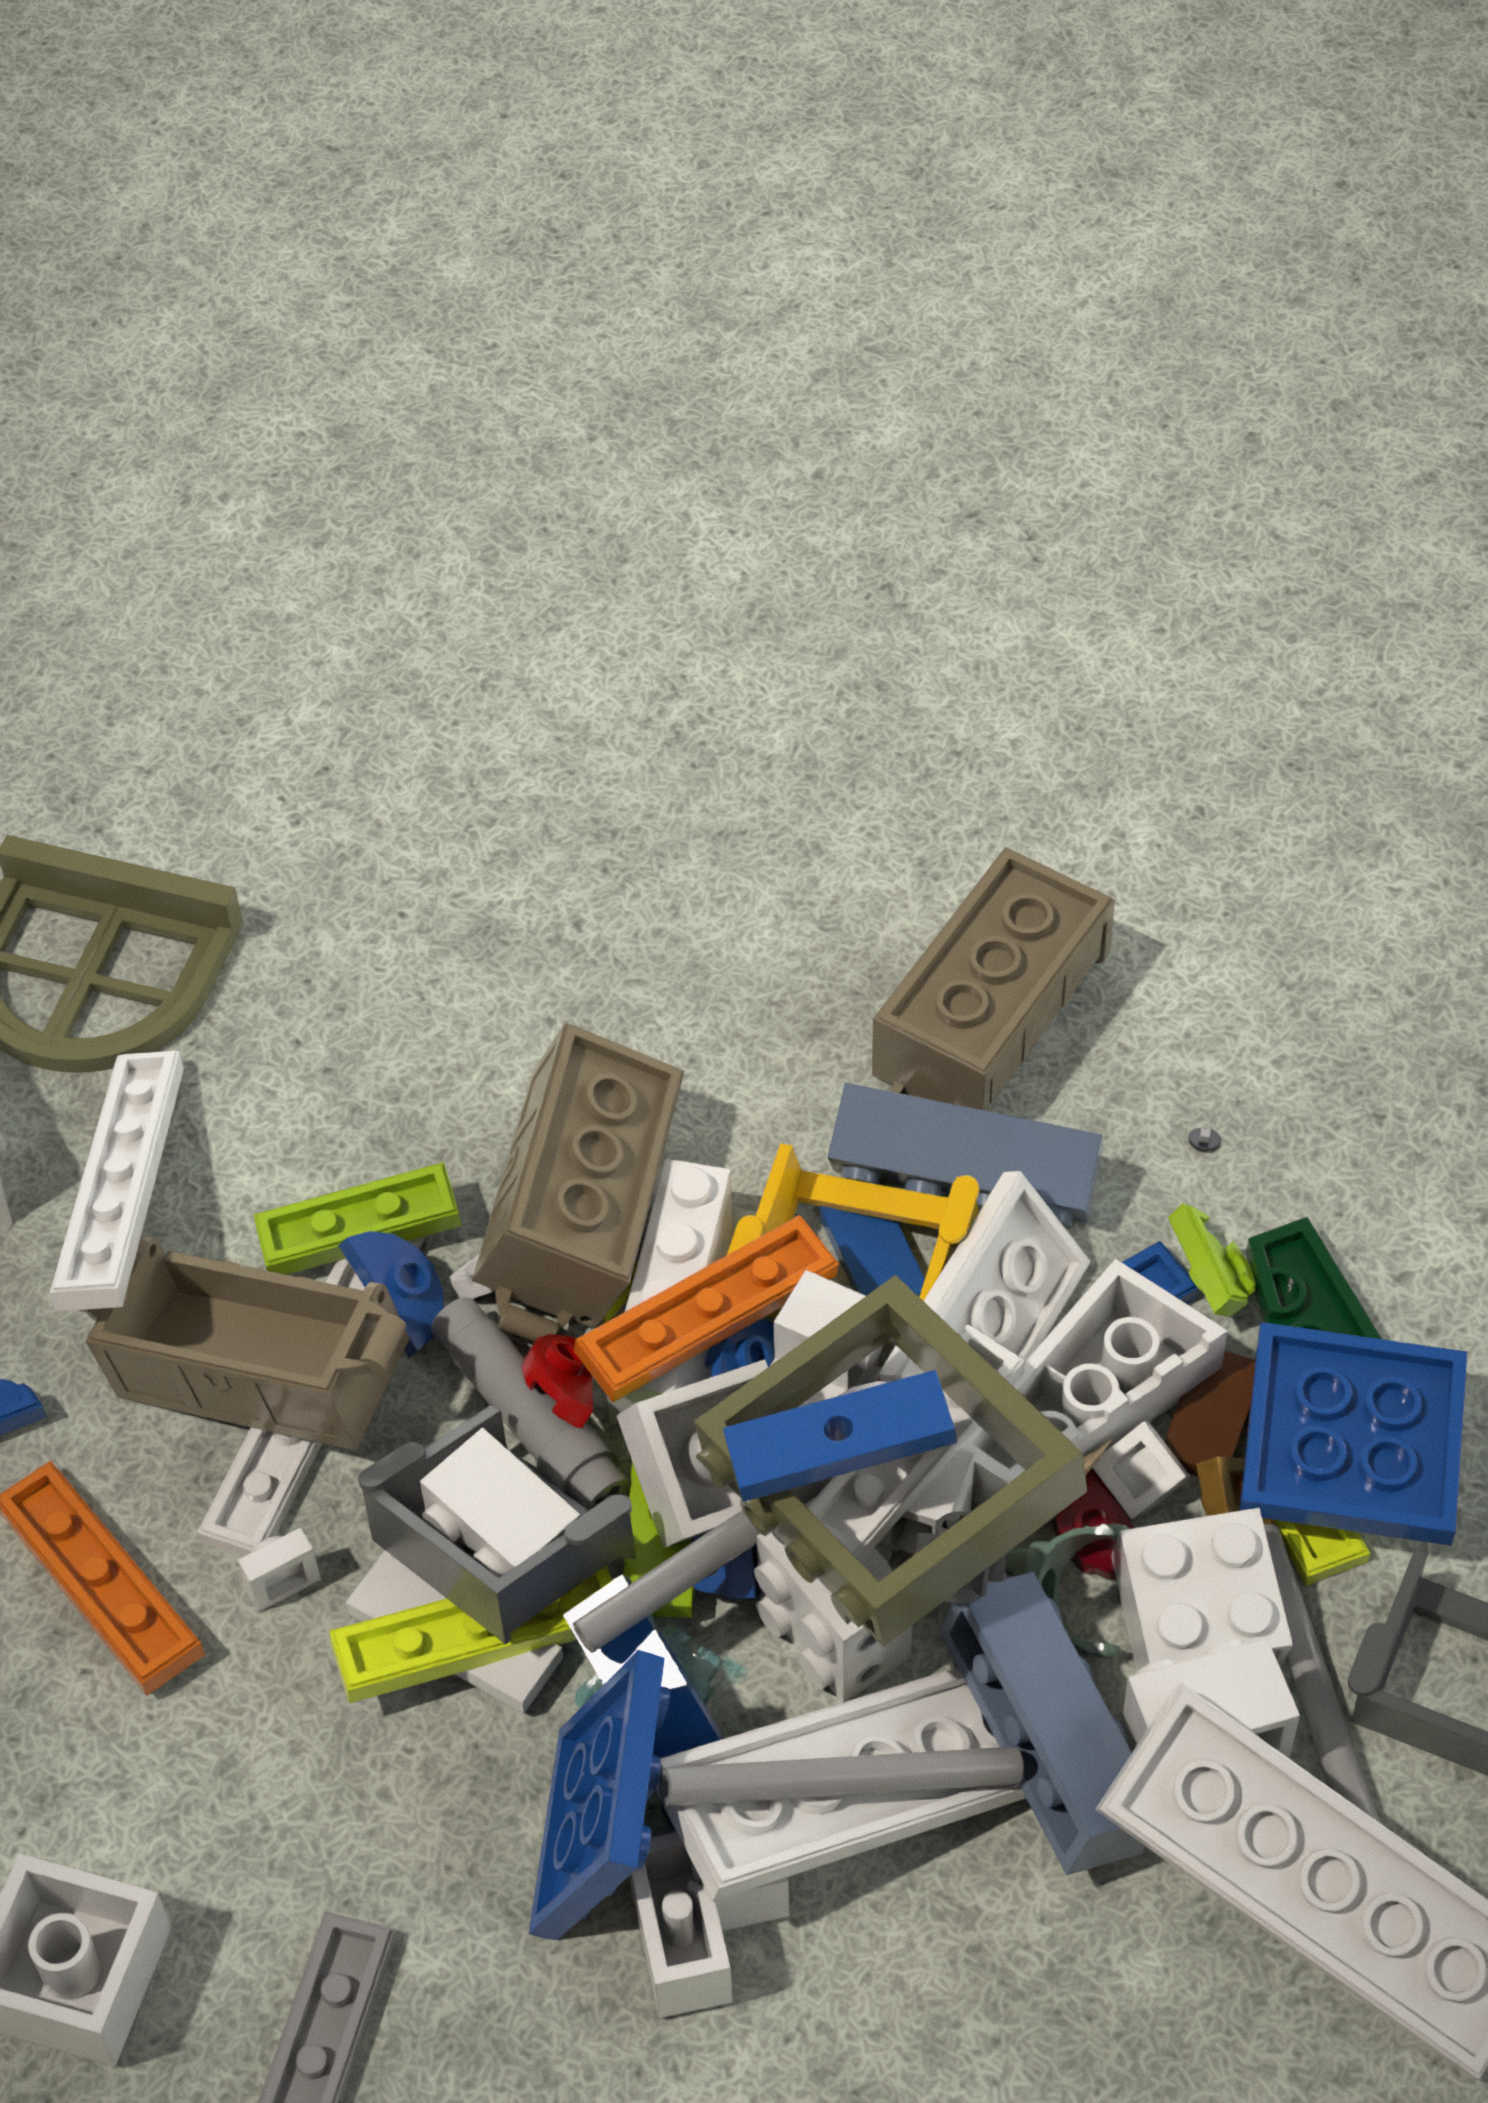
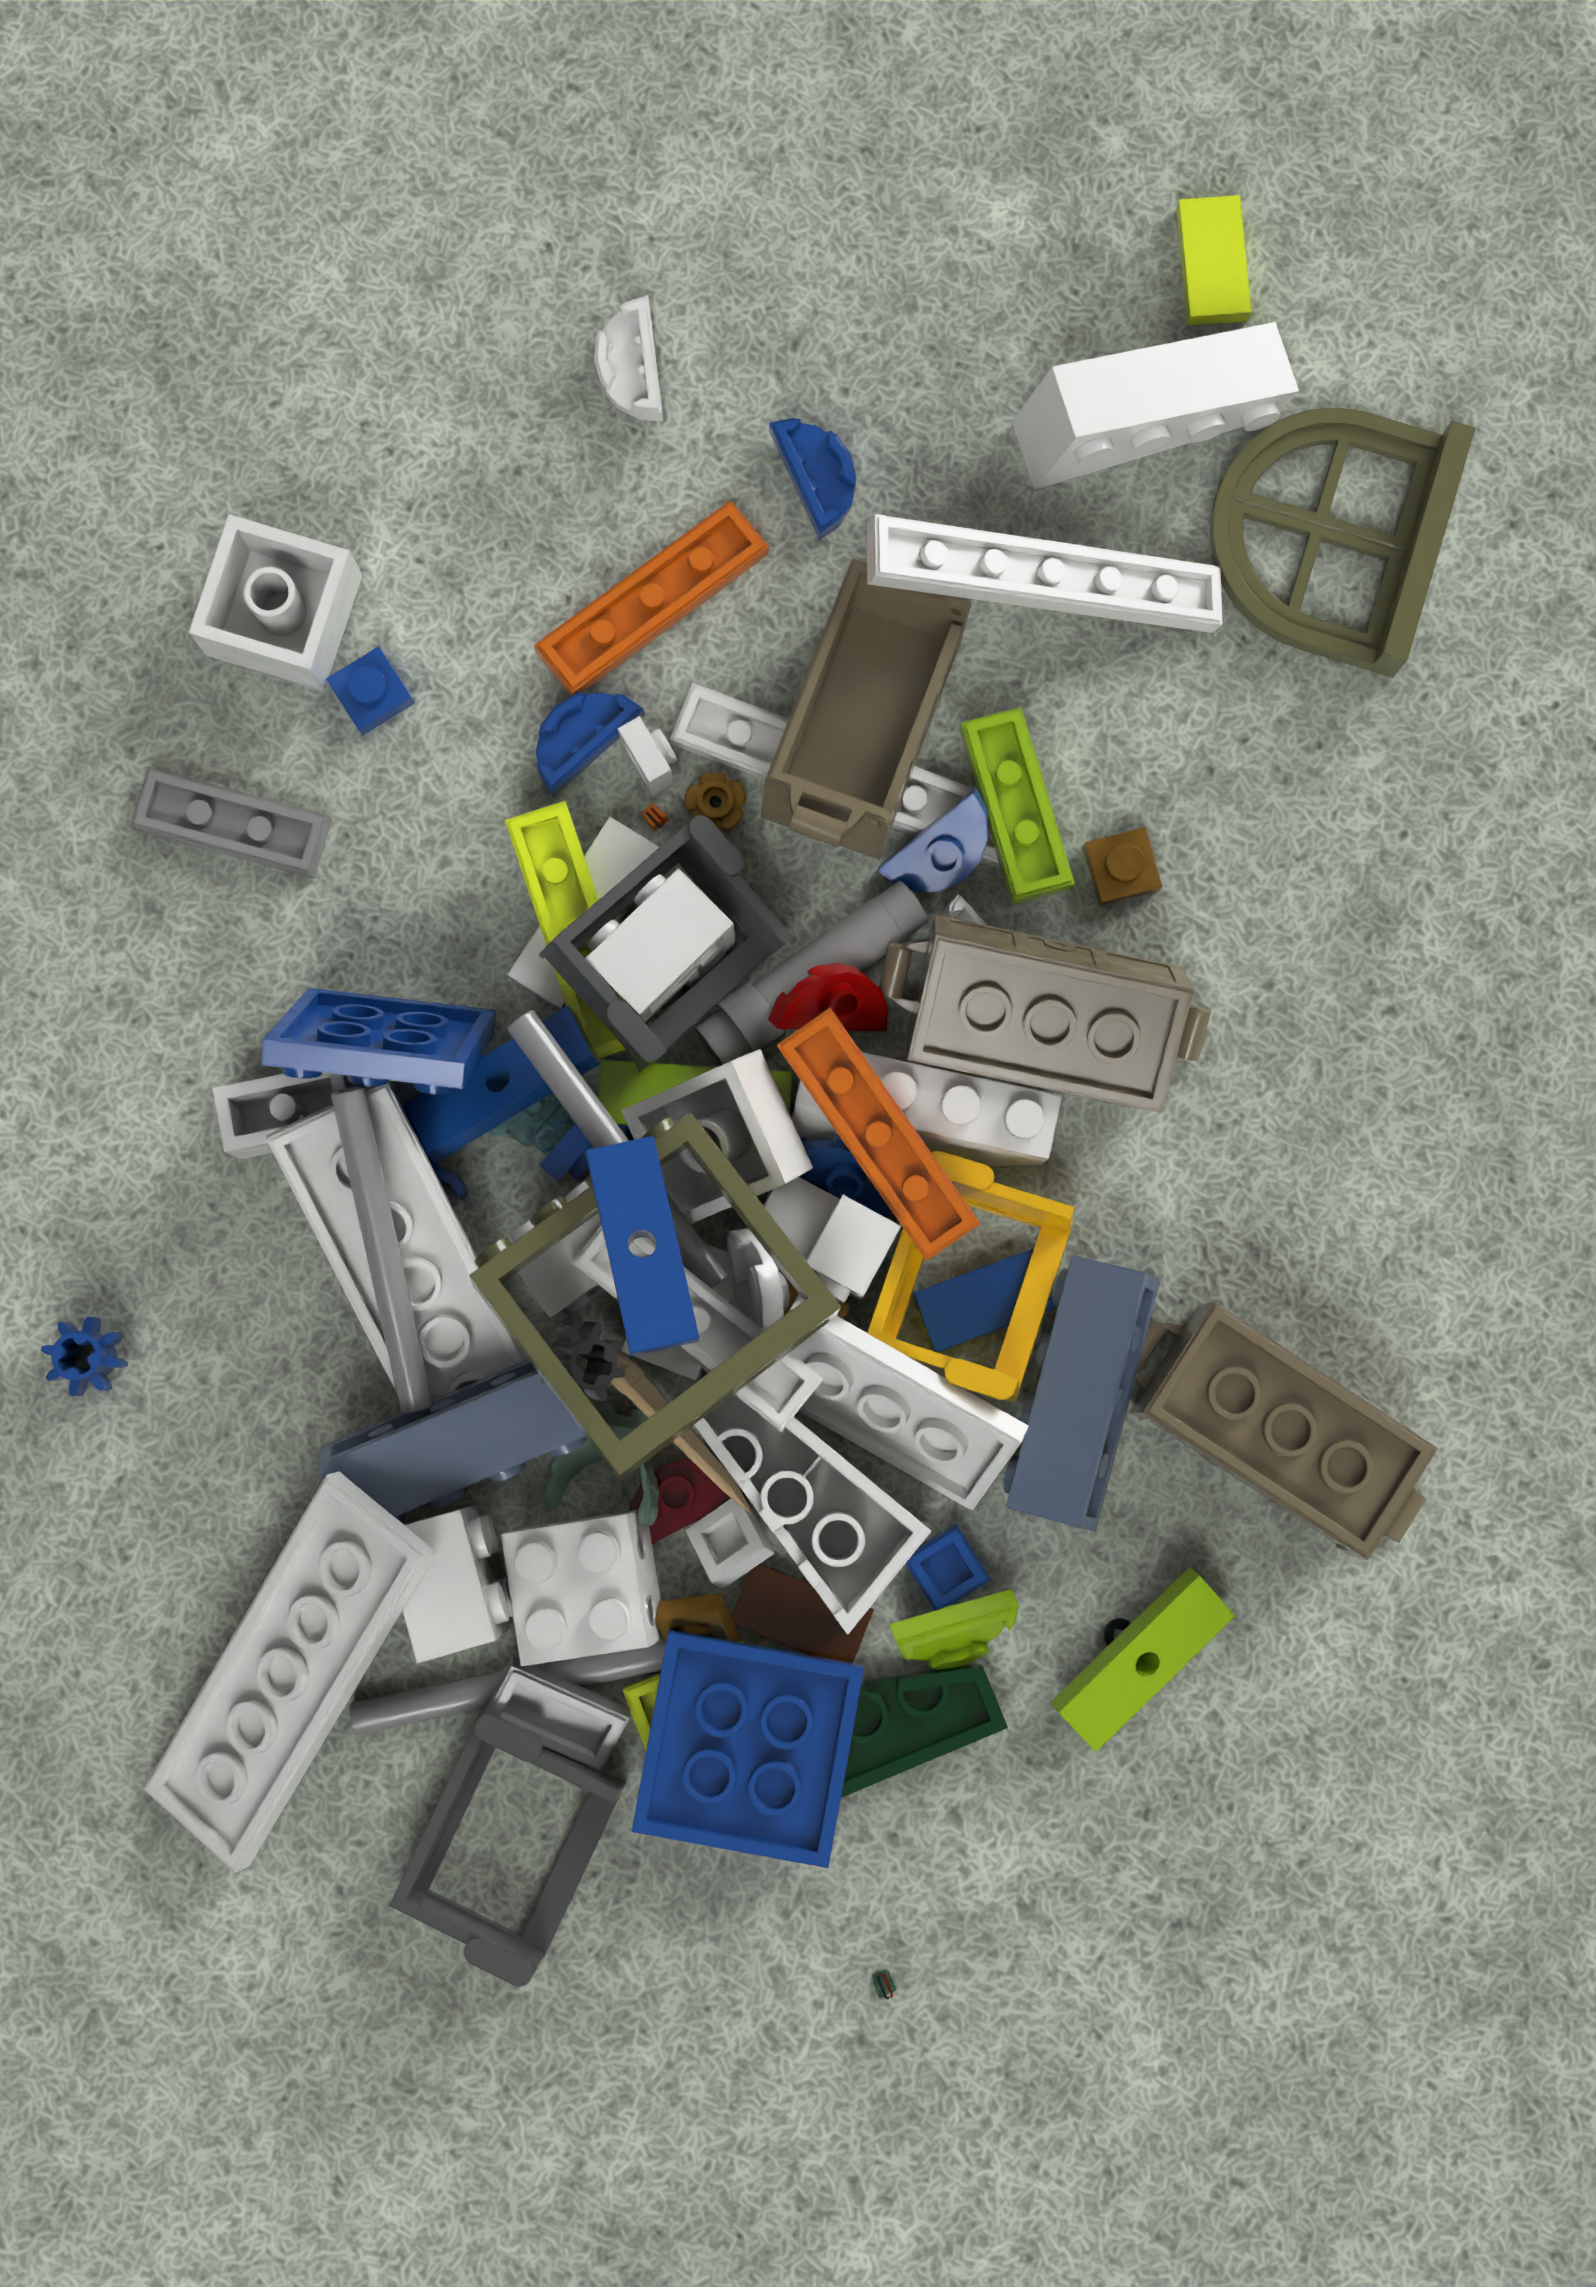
camera: 85 degrees right, 30 degrees up
none -> blue plate [326,646,415,736]
none -> light grey tile [483,1656,630,1772]
none -> blue plate [536,692,645,797]
none -> blue plate [539,1123,593,1182]
none -> orange piece [641,803,669,832]
none -> pearl gold plate [684,772,746,831]
none -> lime tile [1050,1567,1236,1752]
none -> pearl gold plate [1083,827,1163,907]

